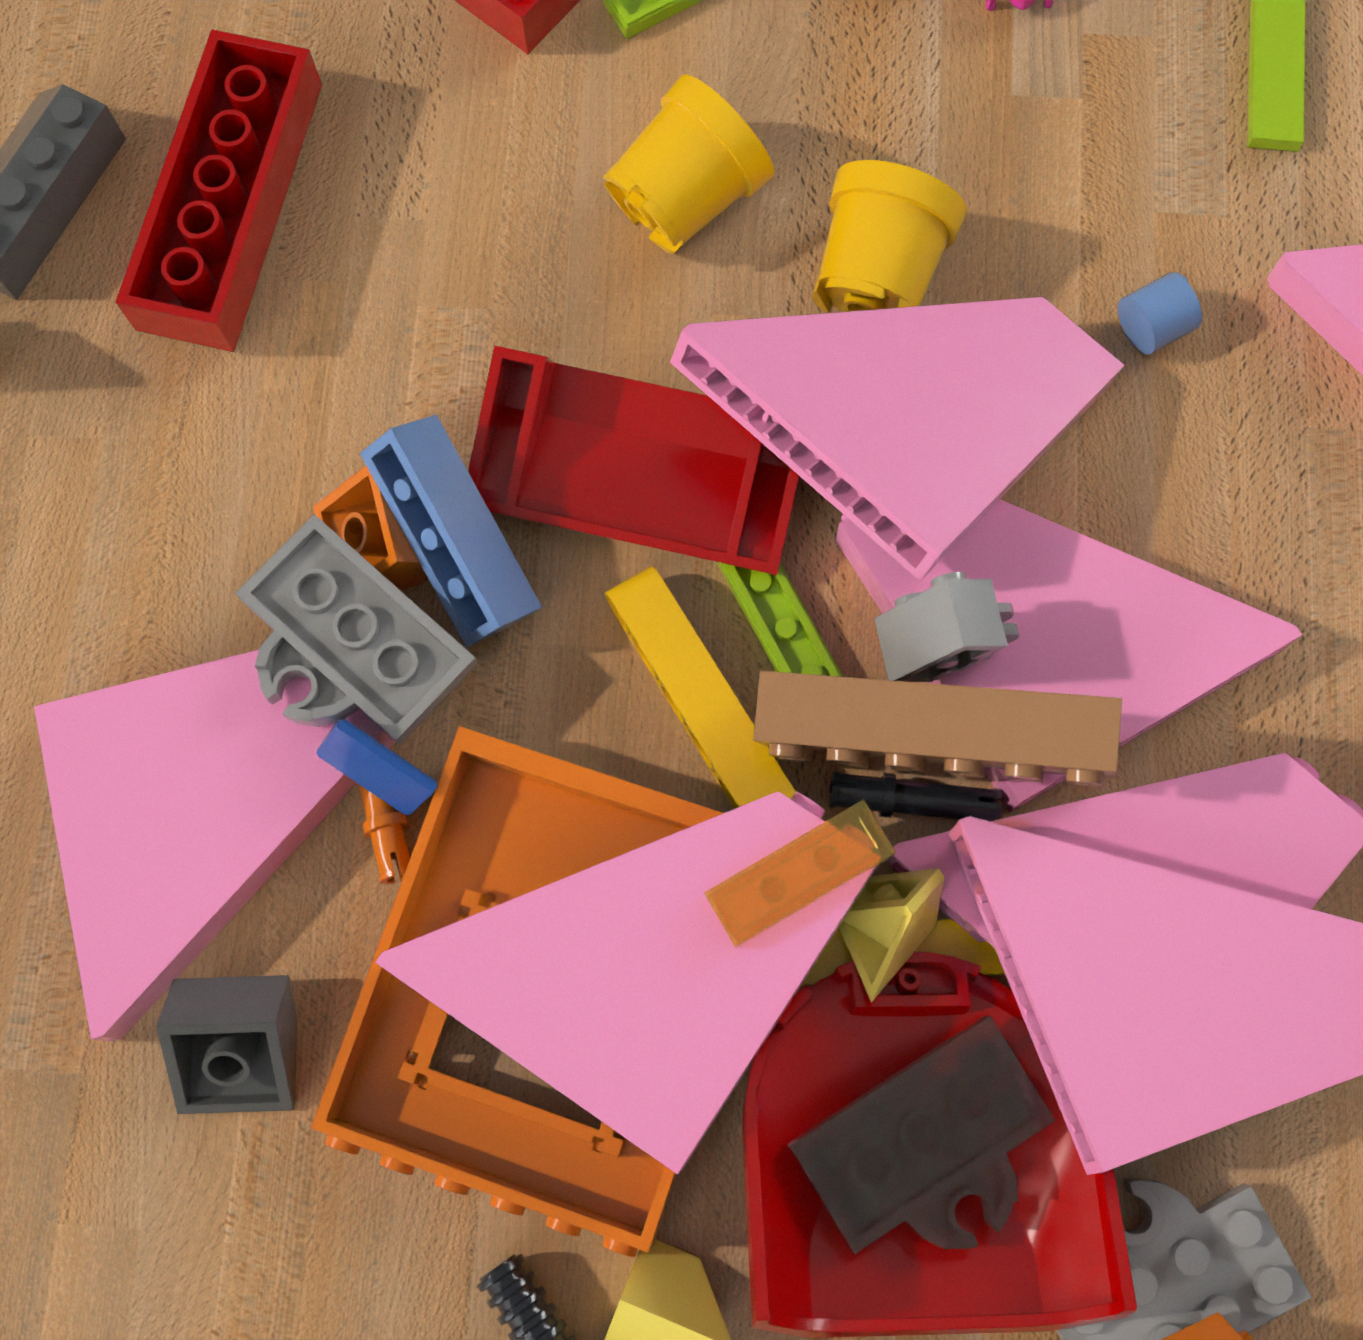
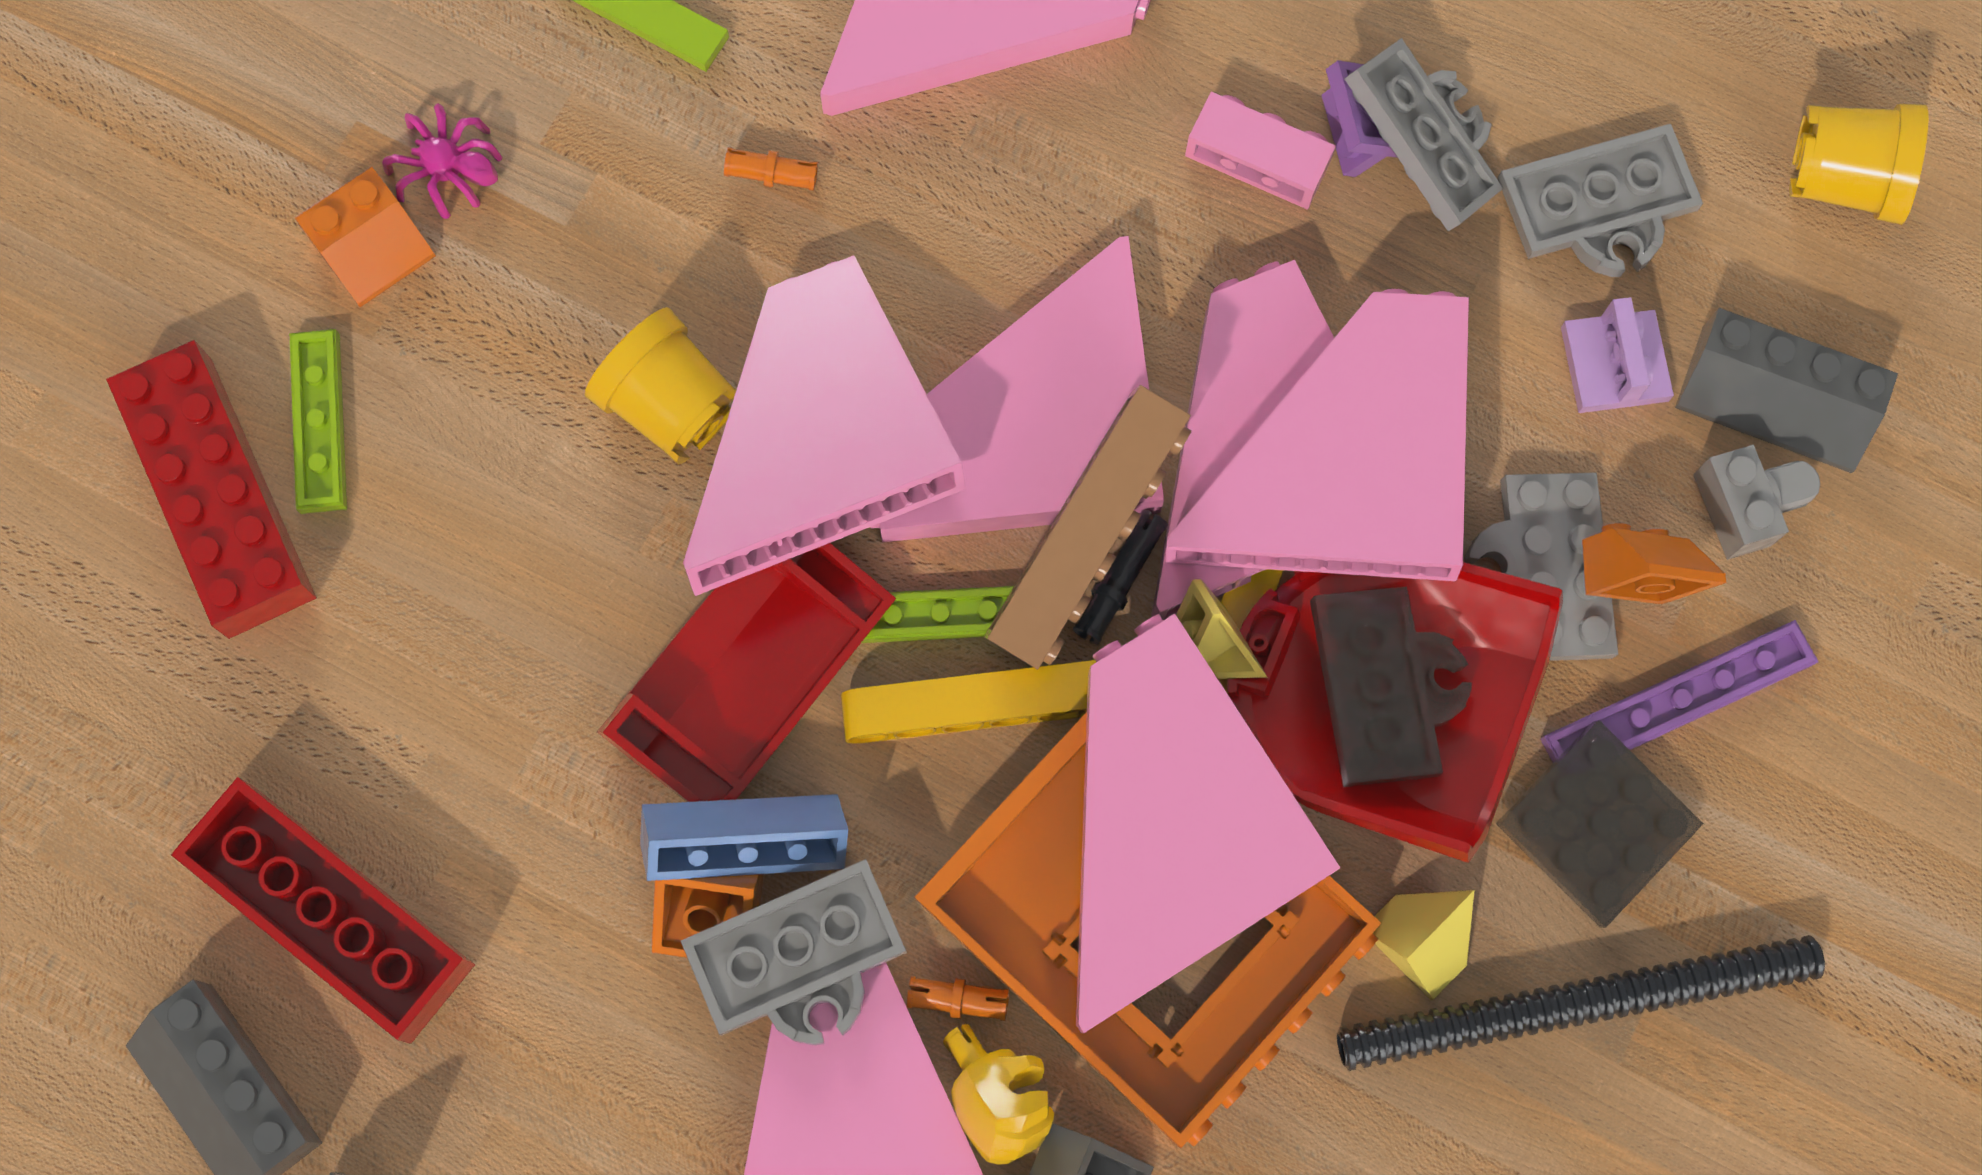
camera: 70 degrees left, 0 degrees up
blue slope [316,719,438,815] -> none
yellow piece [602,74,775,254] -> none
clear yellow tile [704,799,896,948] -> none
light grey brick [874,572,1019,682] -> none
medium blue piece [1118,272,1202,355] -> none
none -> orange pin [724,147,818,191]
none -> yellow piece [943,1024,1054,1164]

